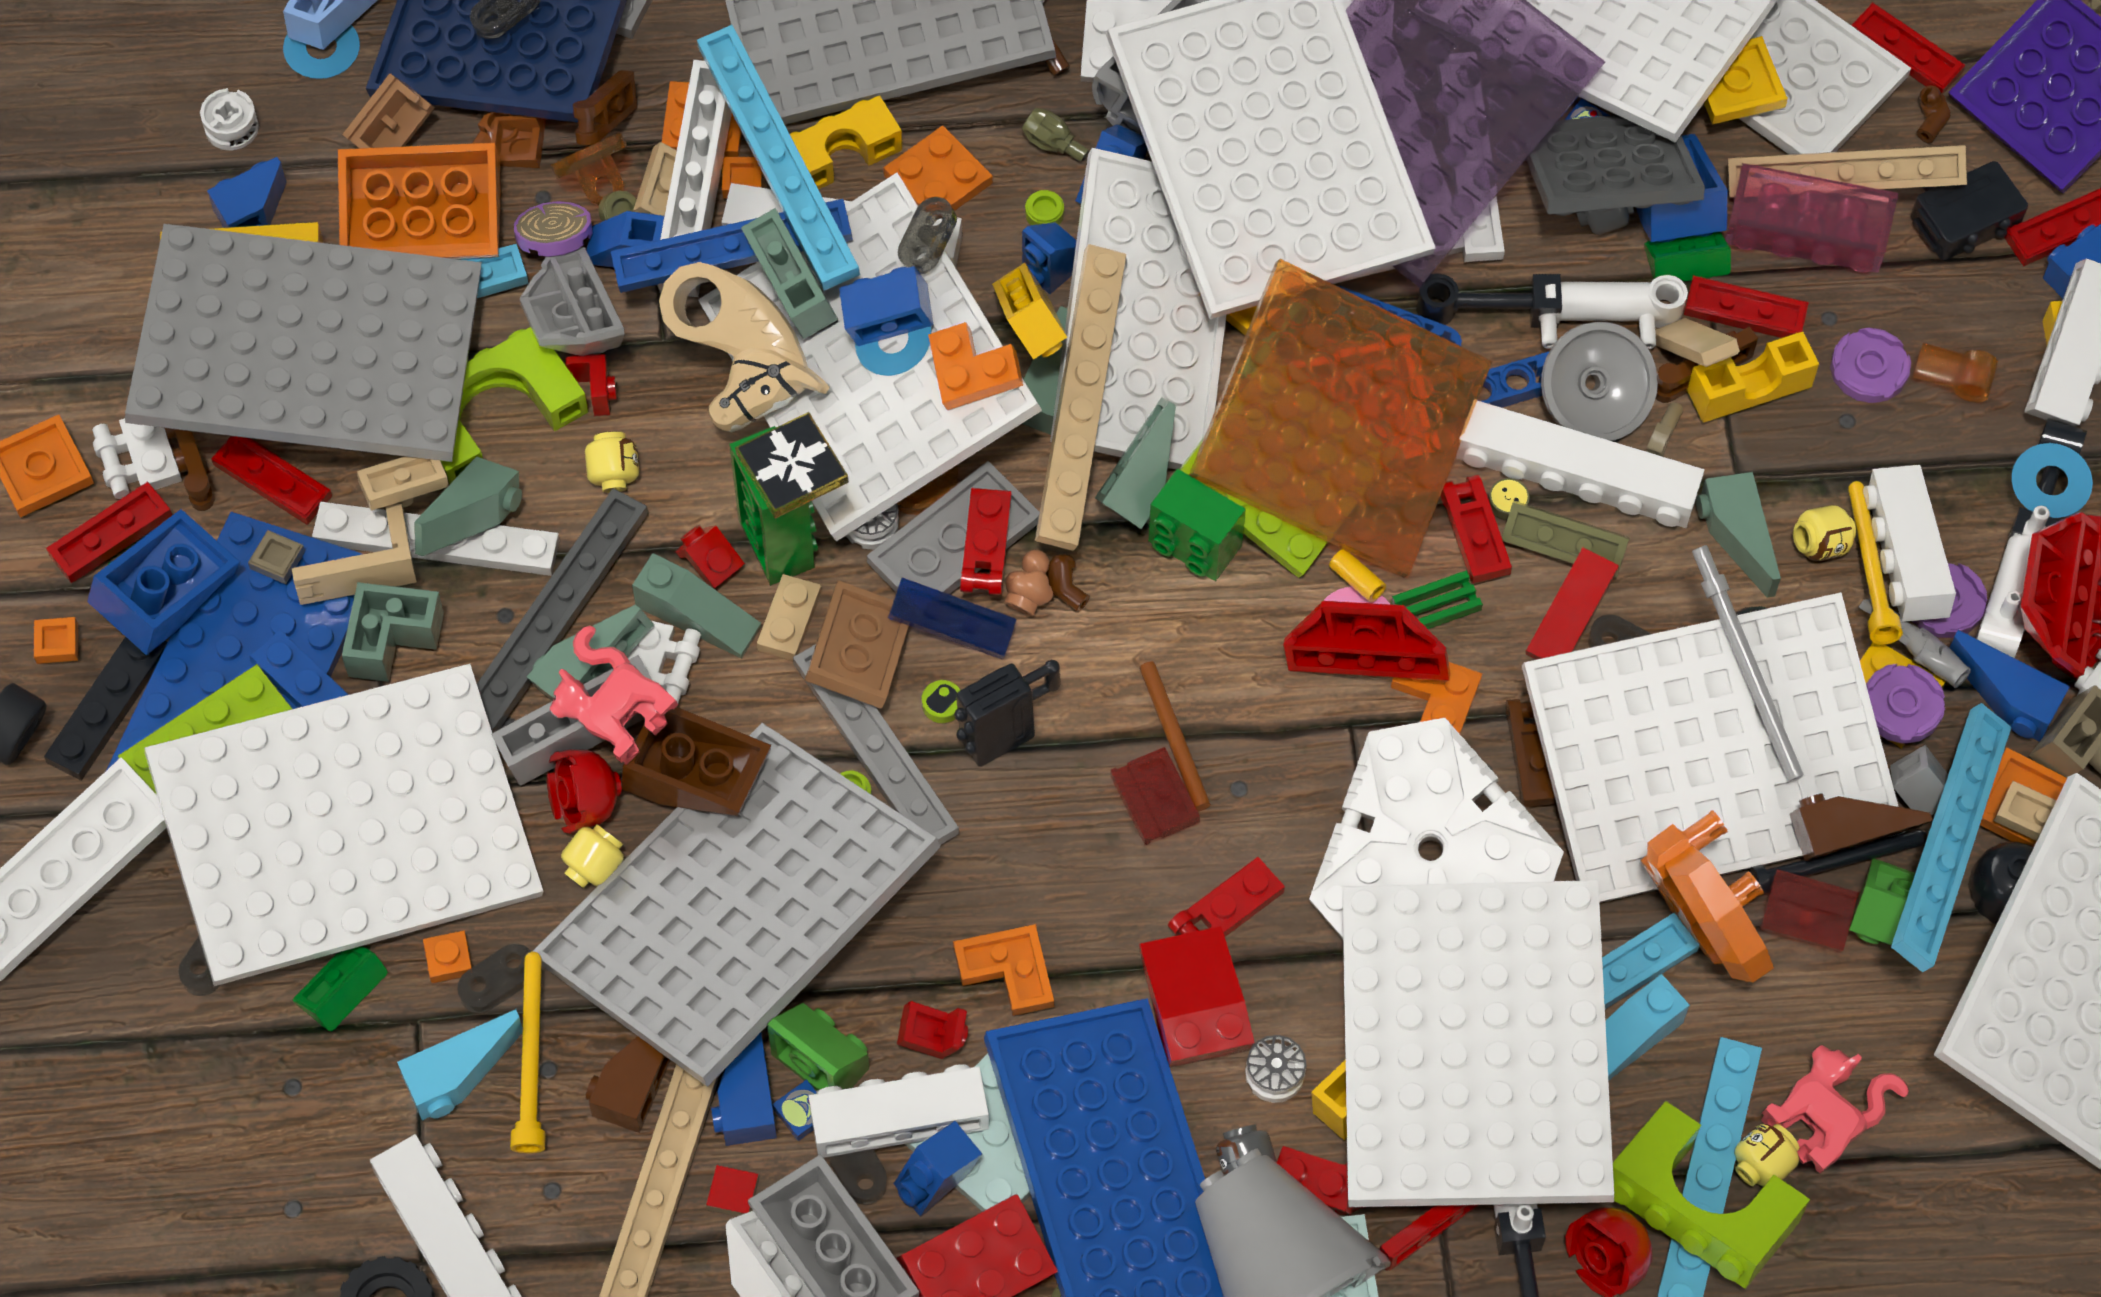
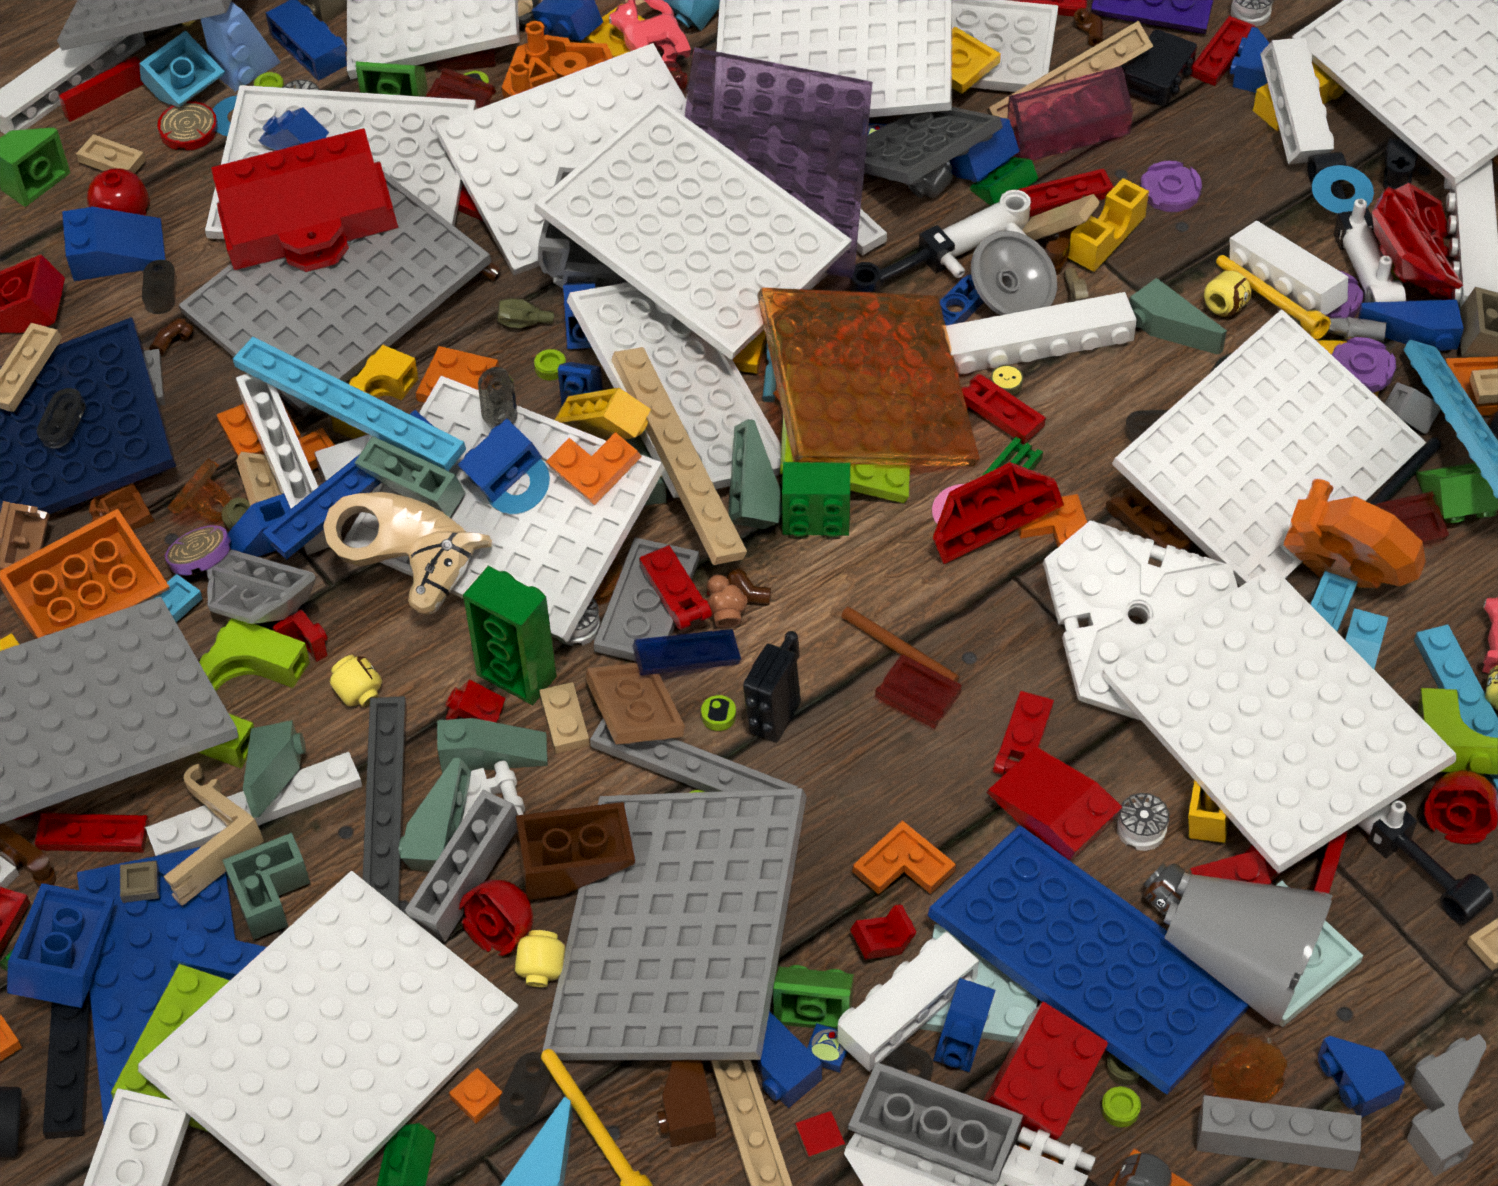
camera: 30 degrees left, 10 degrees down
tan plate [357,456,448,511] -> none
coral animal [549,625,678,765] -> none
reddish brown plate [573,70,637,145] -> none
tile [735,412,849,519] -> none
yellow axle [1329,548,1386,602] -> none
olive plate [1502,501,1630,577] -> none
red tile [1526,547,1619,660] -> none
light grey bar [1692,545,1804,781] -> none
reddish brown slope [1789,793,1933,861] -> none
clear orange piece [1913,343,1998,403] -> none

